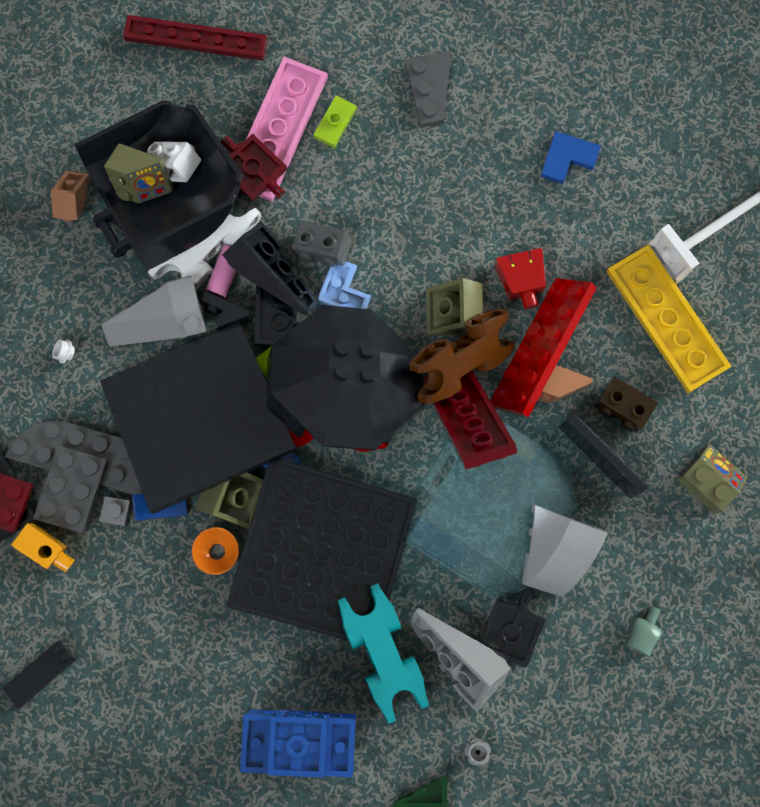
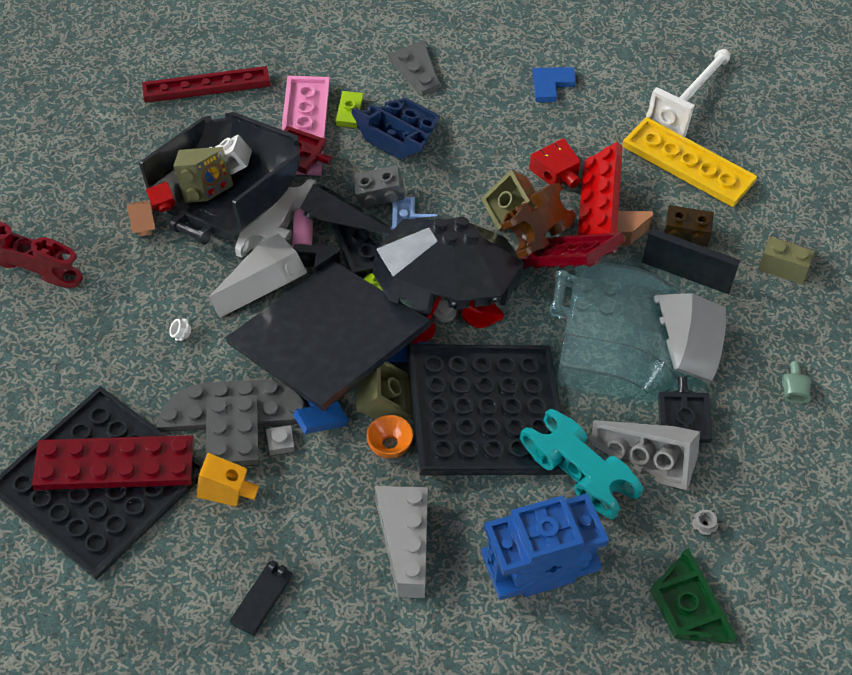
camera: 20 degrees left, 25 degrees down
none -> red plate [146,182,176,212]
none -> dark blue wedge [352,98,440,159]
none -> light grey wedge [375,486,428,598]

